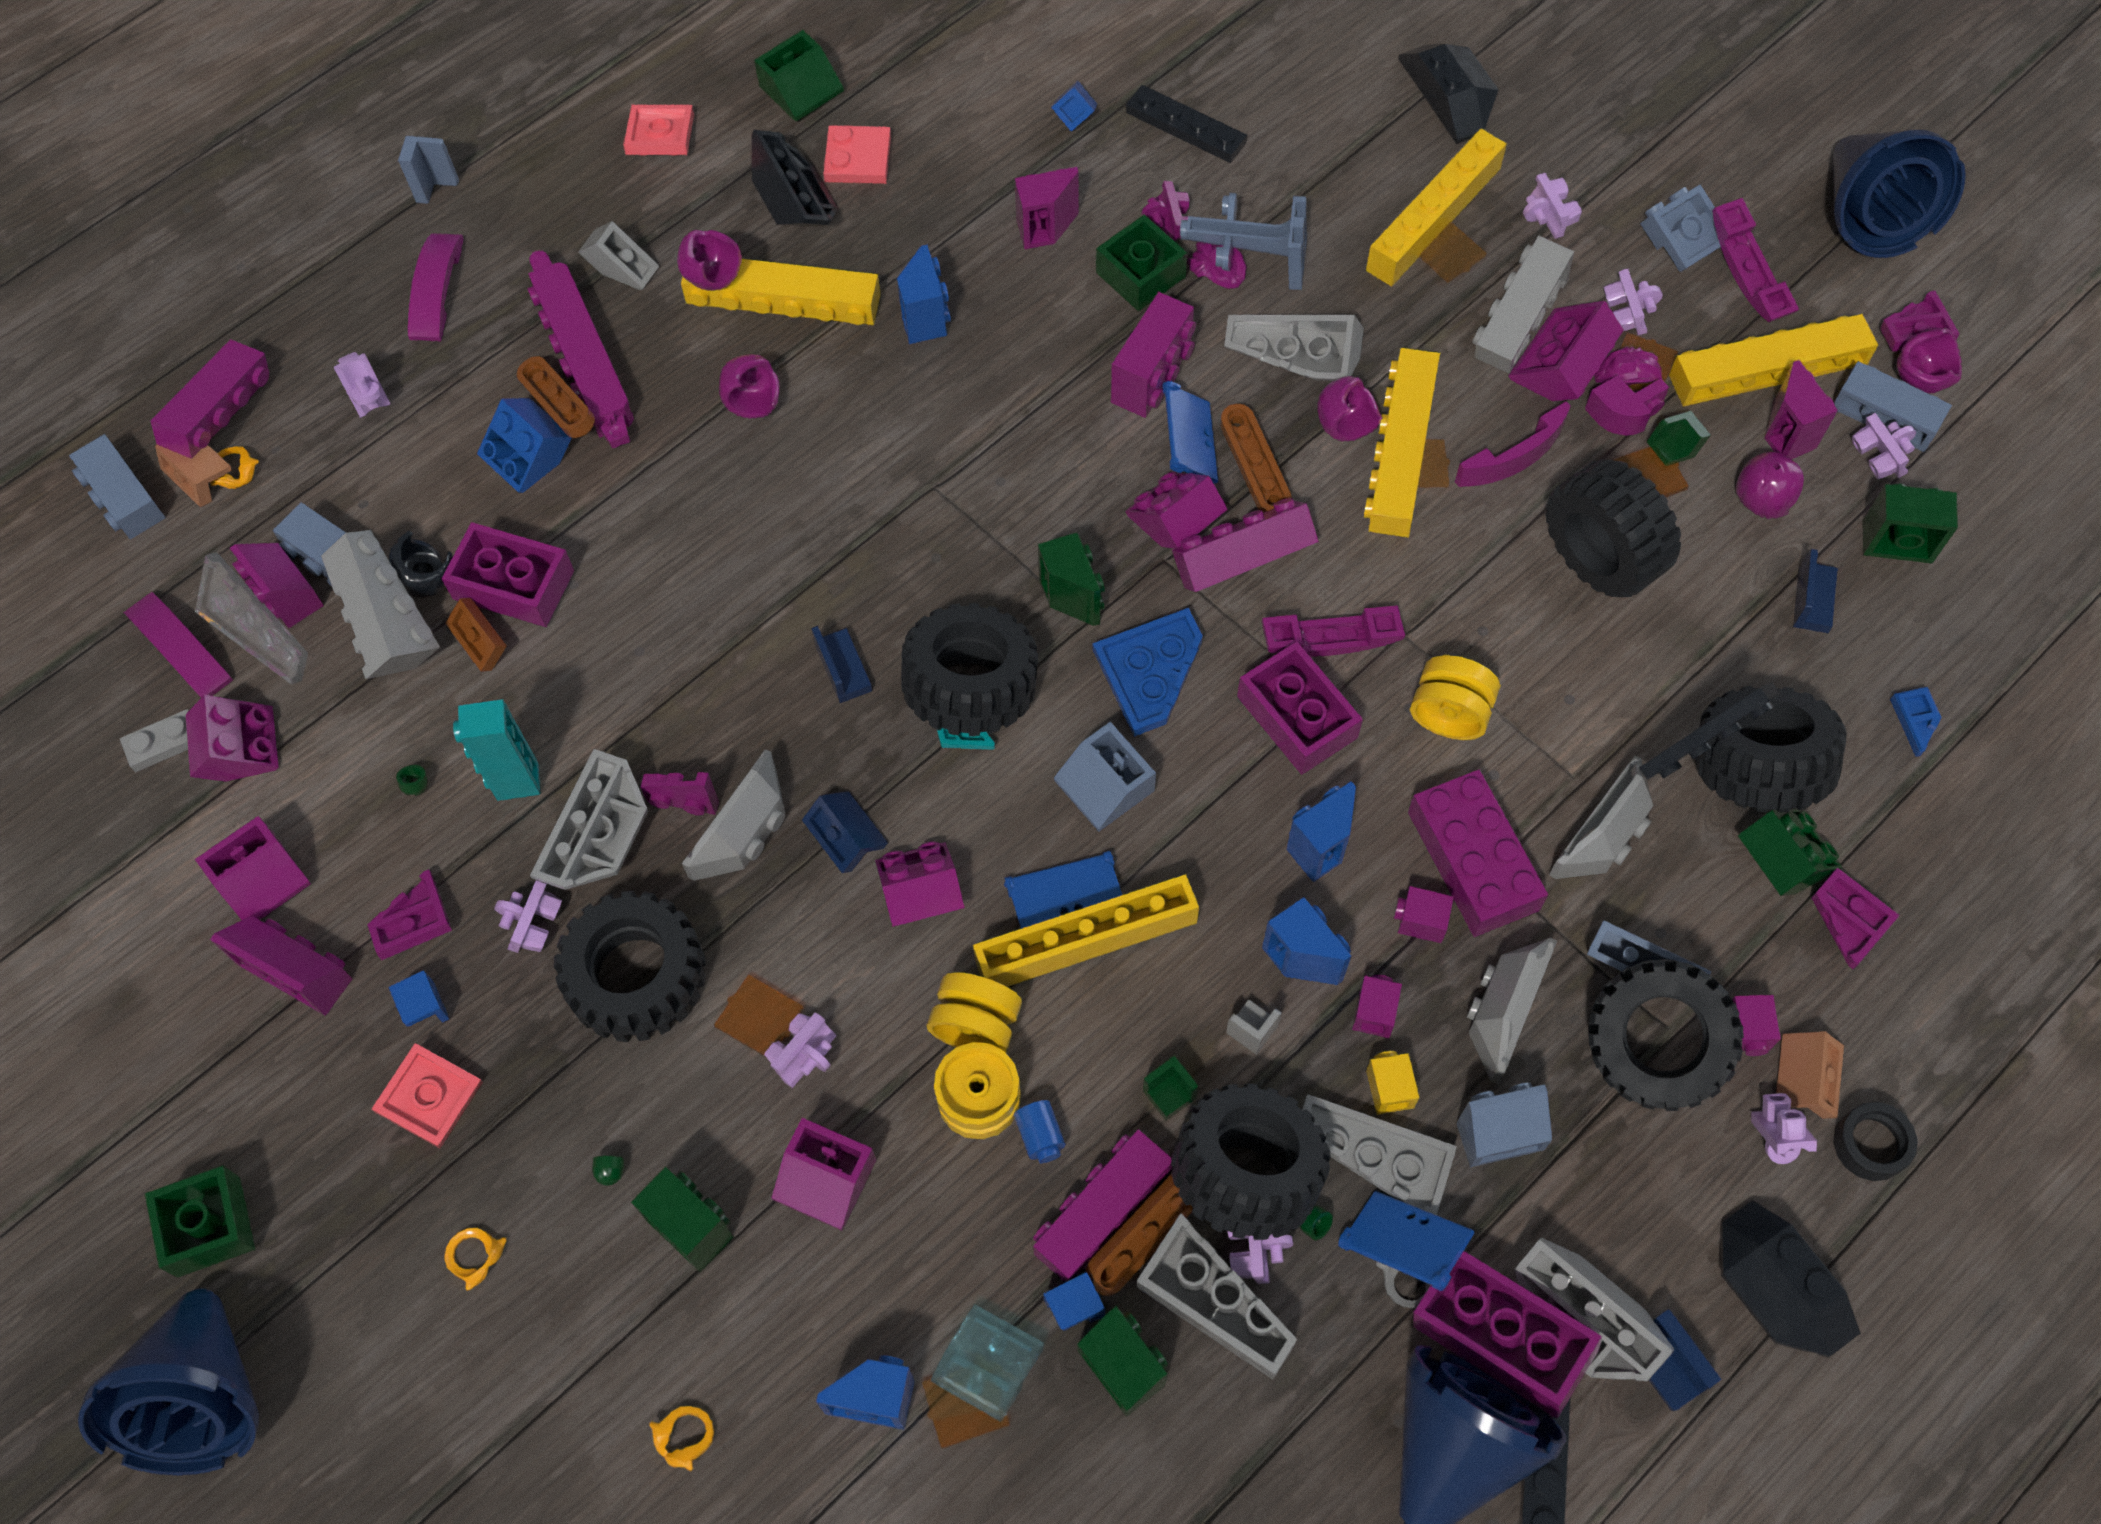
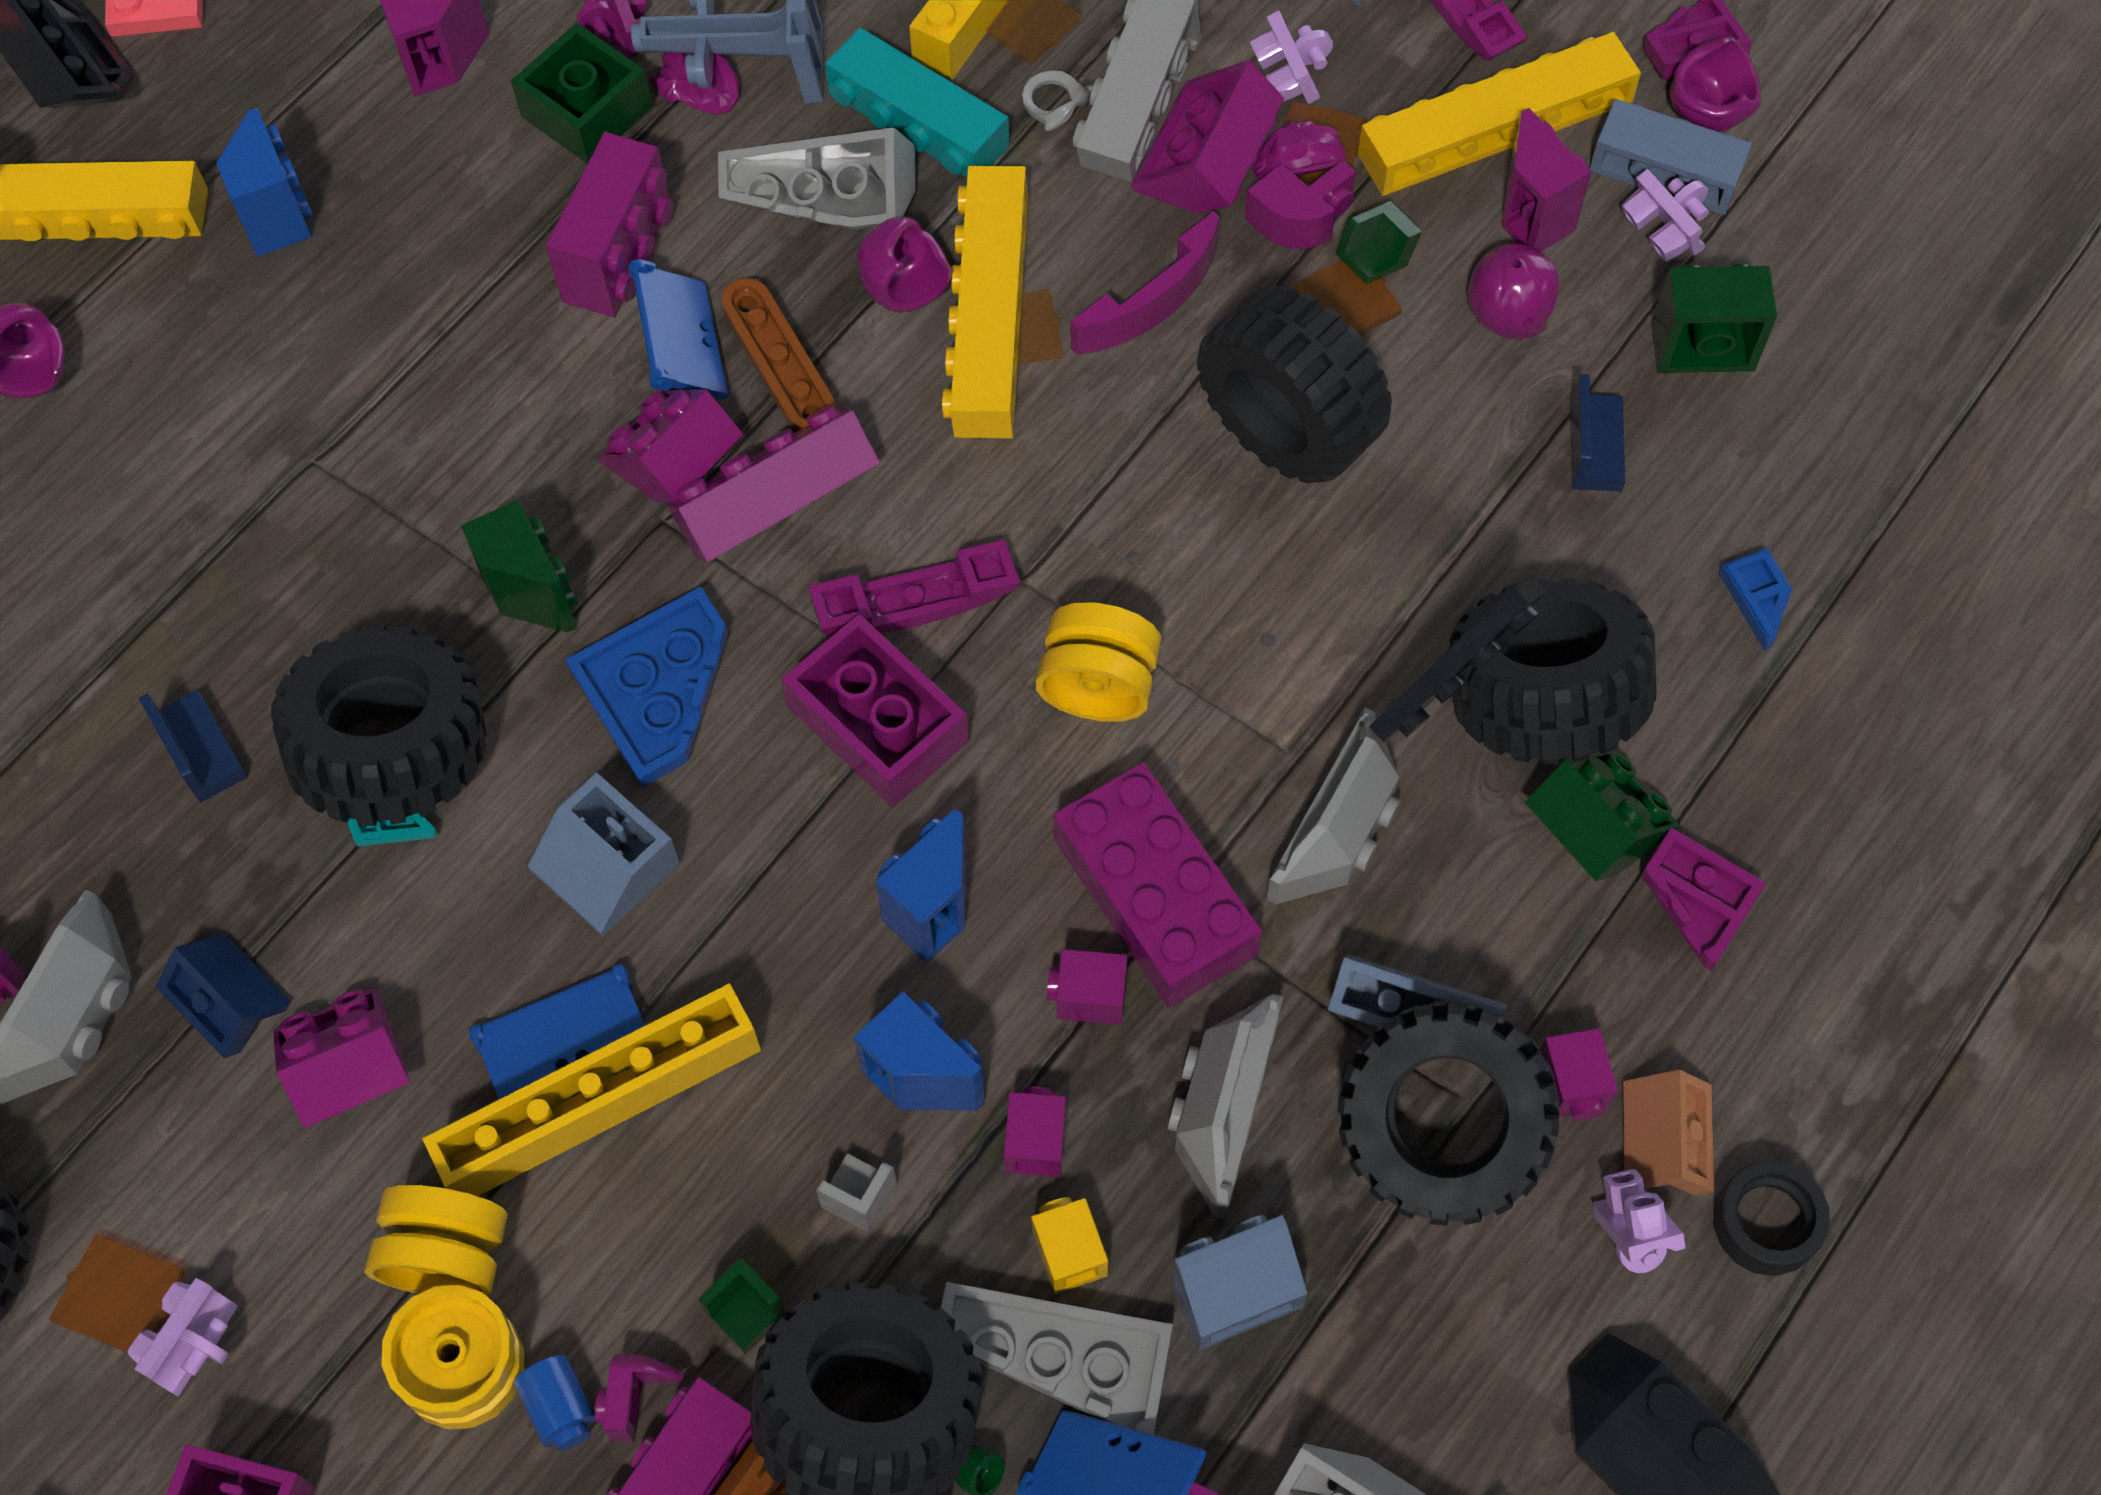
camera: 10 degrees left, 0 degrees up
none -> magenta plate [595,1353,684,1442]
none -> teal brick [825,28,1010,178]
none -> light grey piece [1022,70,1093,131]

